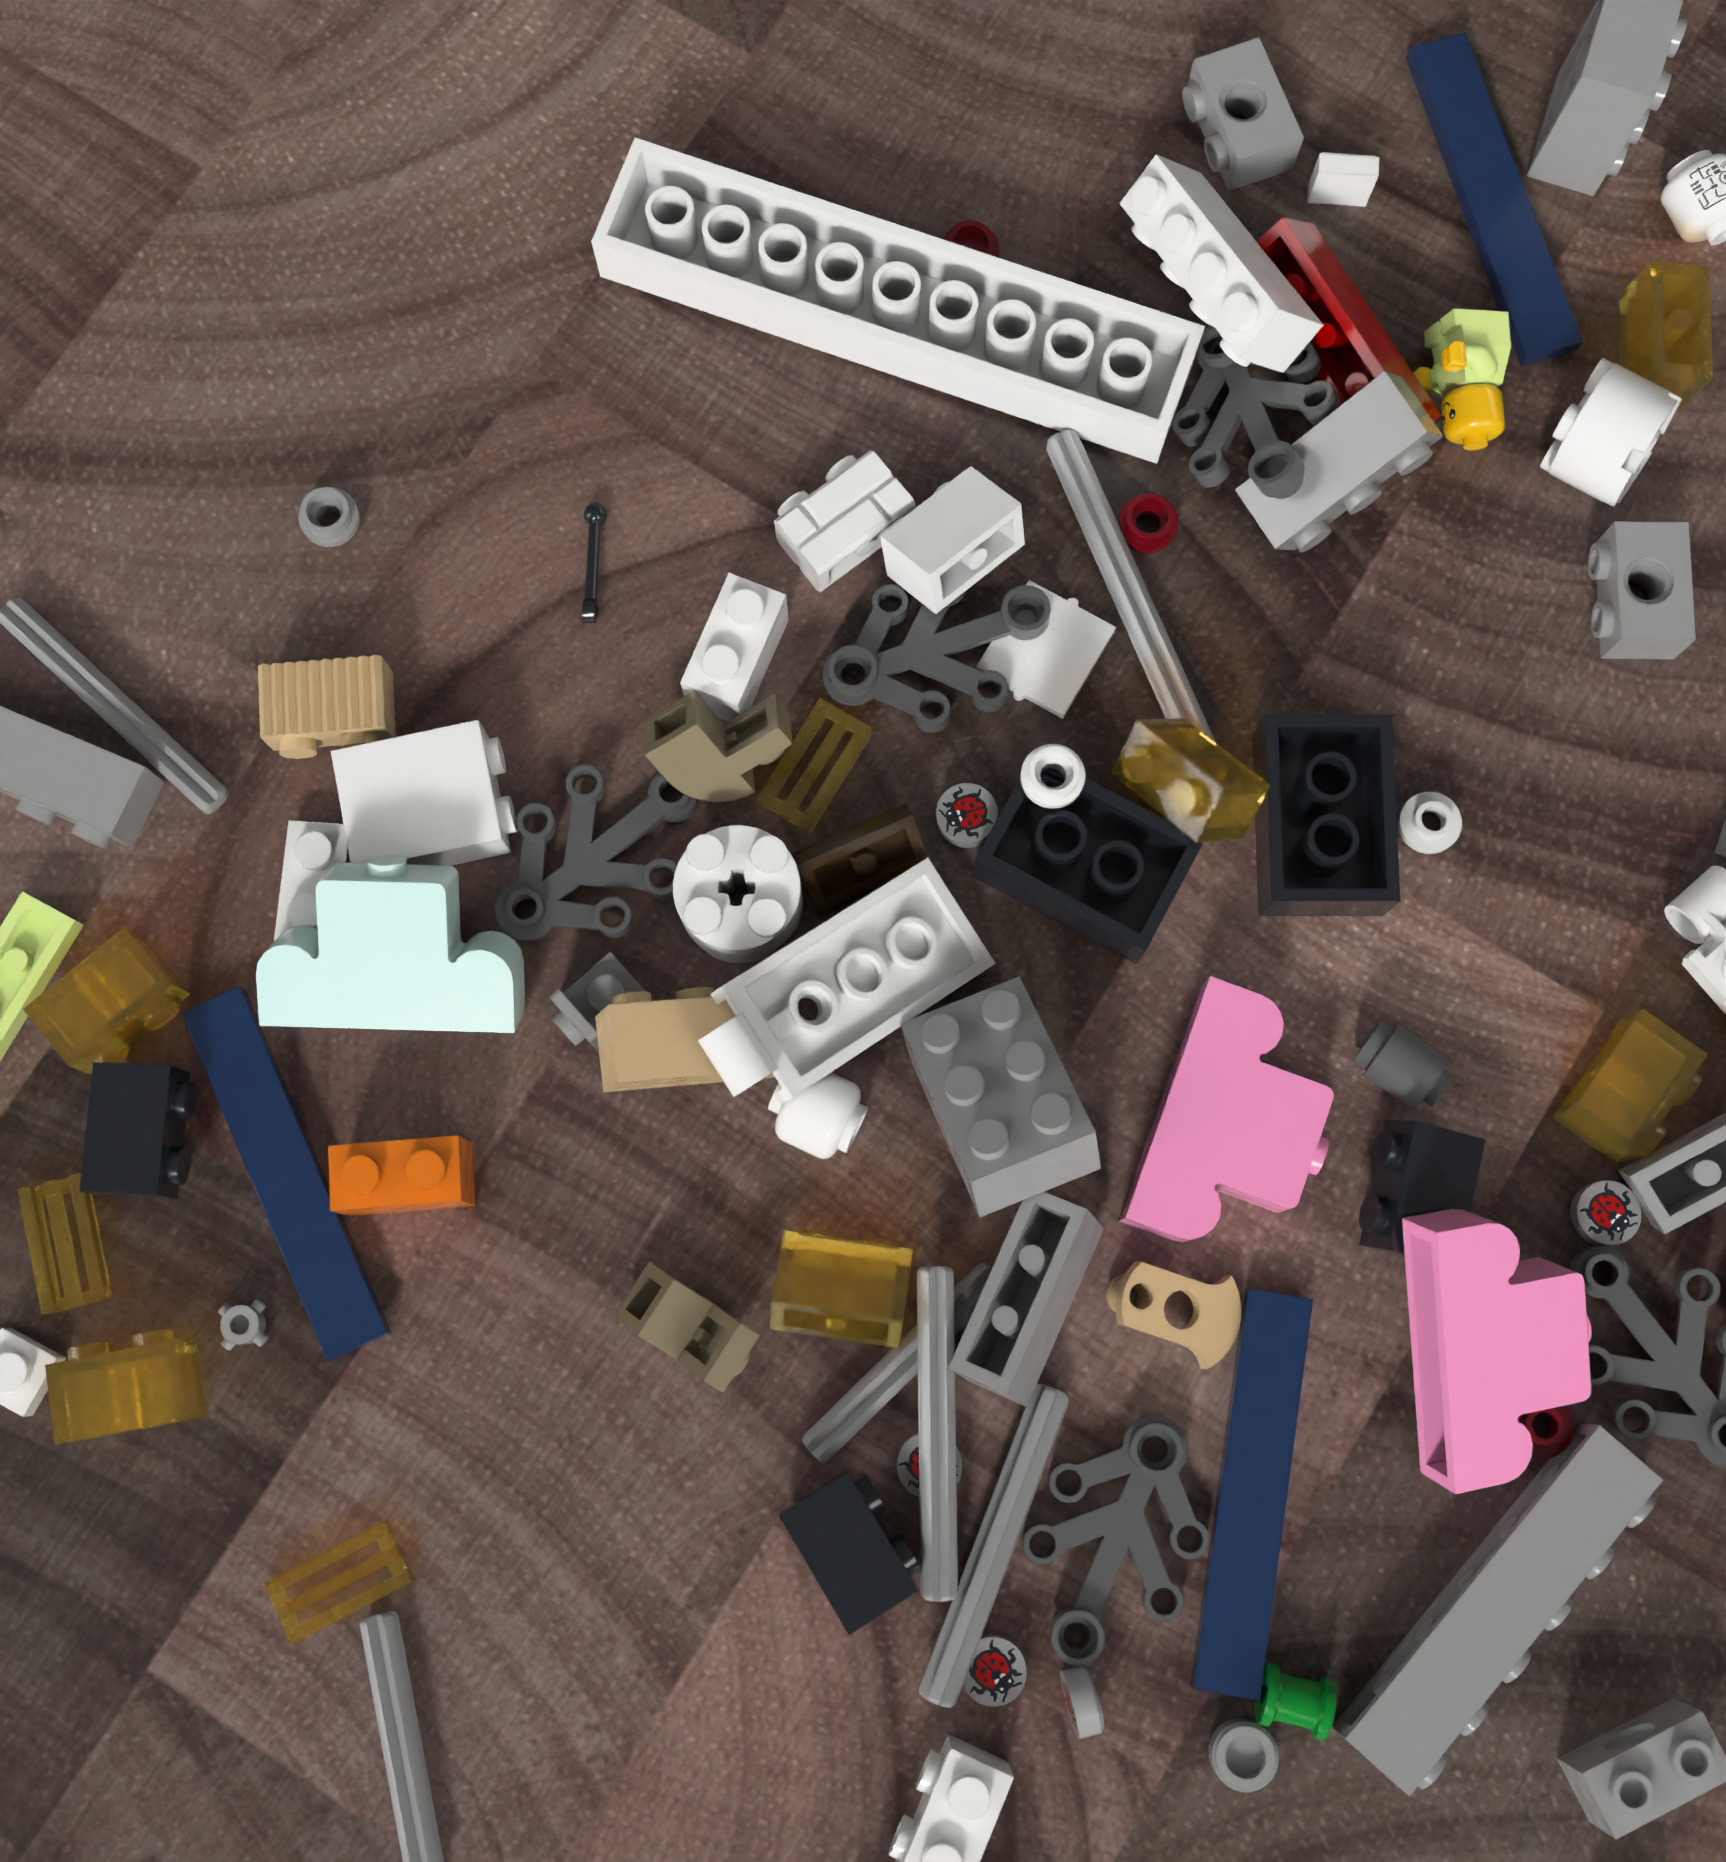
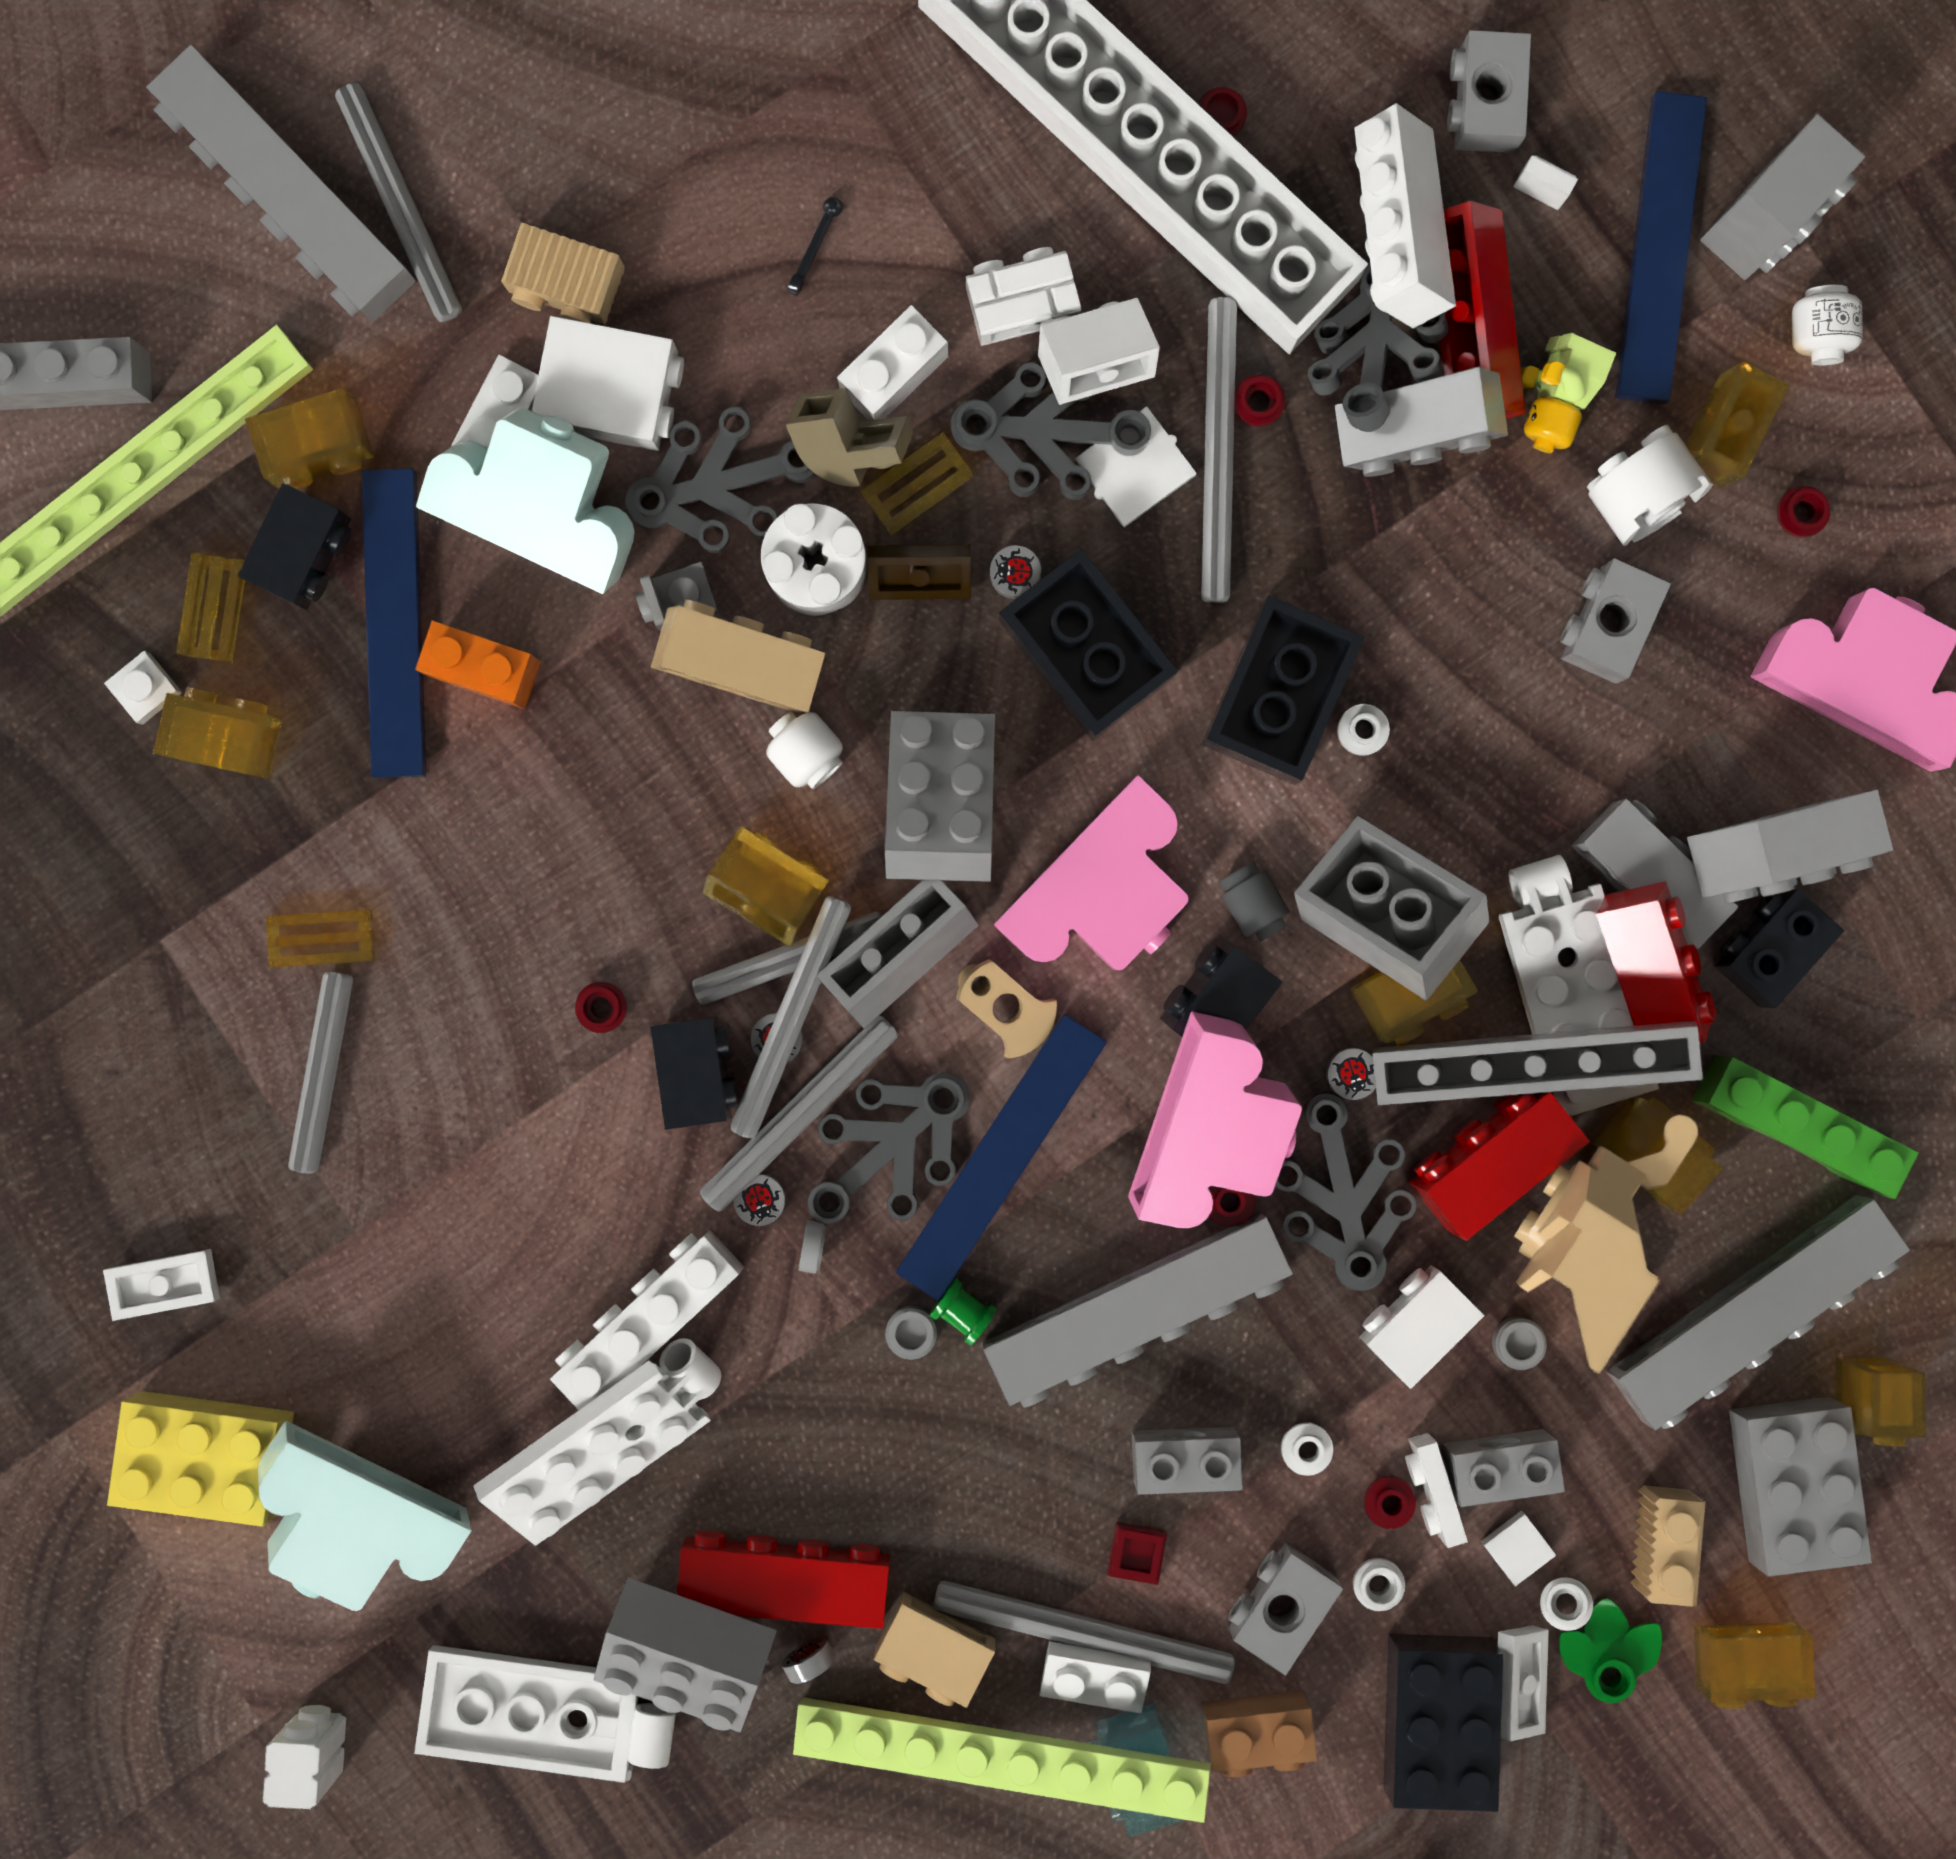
camera: 20 degrees right, 10 degrees up
light grey piece [218,1299,268,1351] -> none
light grey plate [298,487,360,547] -> none
dark tan brick [614,1261,760,1393] -> none
white hinge [698,858,996,1104] -> none
white plate [1020,744,1085,809] -> none
clear yellow brick [1111,718,1271,843] -> none
none -> dark red plate [575,982,627,1033]
none -> light grey brick [1294,816,1490,1001]

